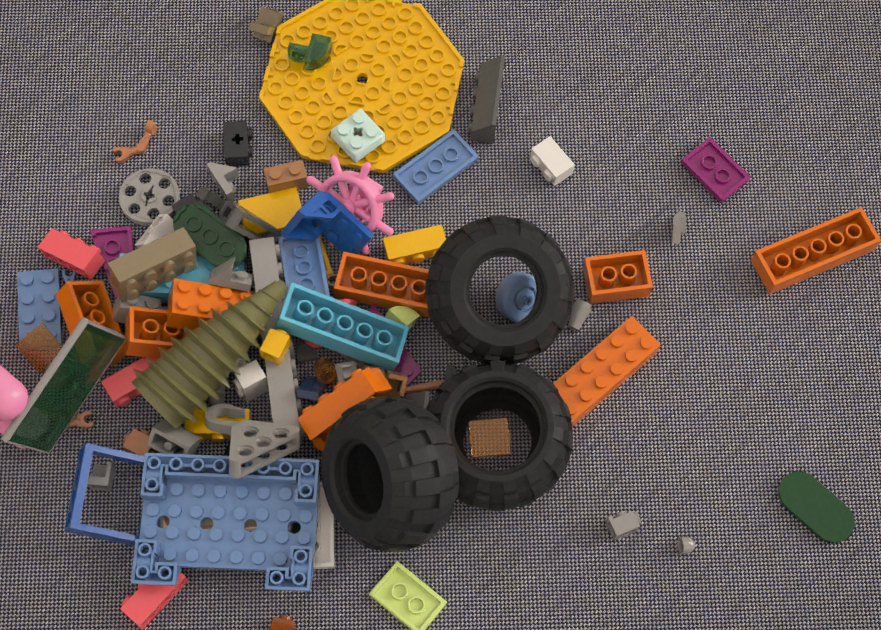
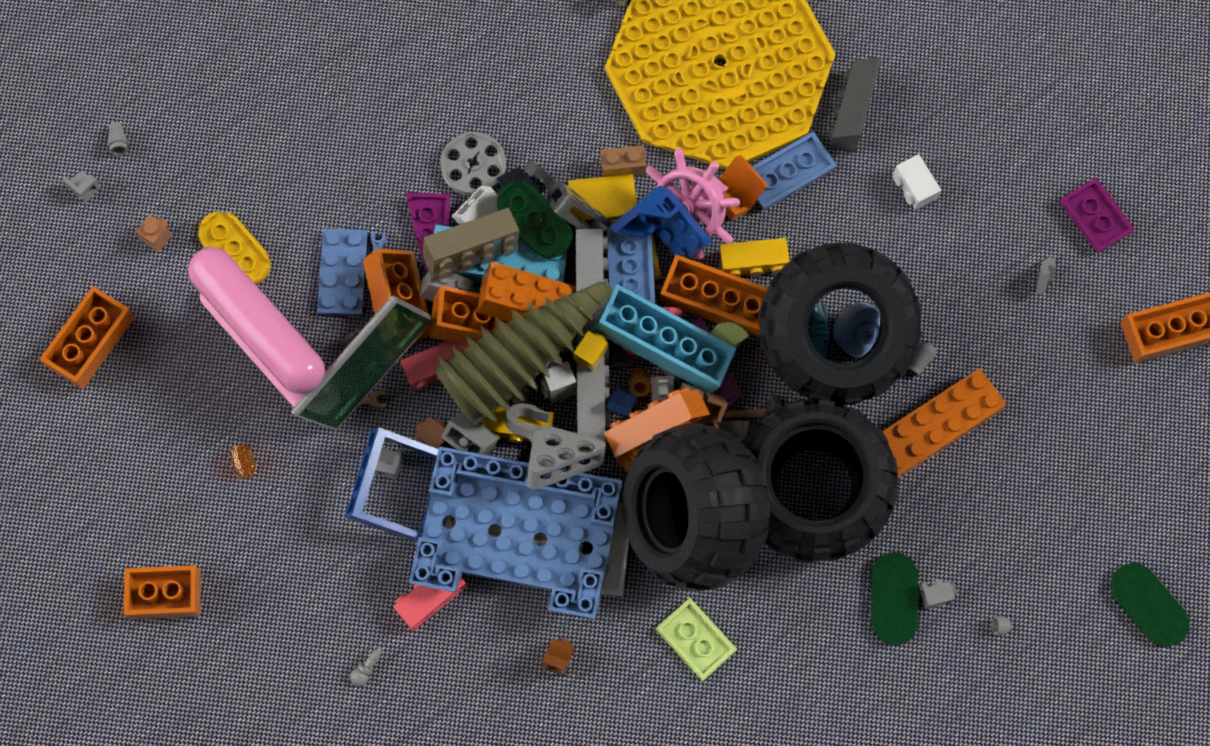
camera: 10 degrees right, 5 degrees up
clear orange piece [16,323,63,373] -> none
coral brick [37,229,105,280] -> none
nougat piece [112,120,158,164] -> none
light grey slope [207,162,239,201] -> none
light grey slope [208,257,253,292] -> none
black brick [223,121,253,166] -> none
clear green brick [288,33,332,70] -> none
light aqua brick [331,109,385,162] -> none
clear orange piece [468,418,511,458] -> none
orange brick [583,250,653,304] -> none
none -> orange bracket [717,155,767,221]
none -> medium azure hinge [808,303,829,359]
none -> dark green tile [871,552,918,646]

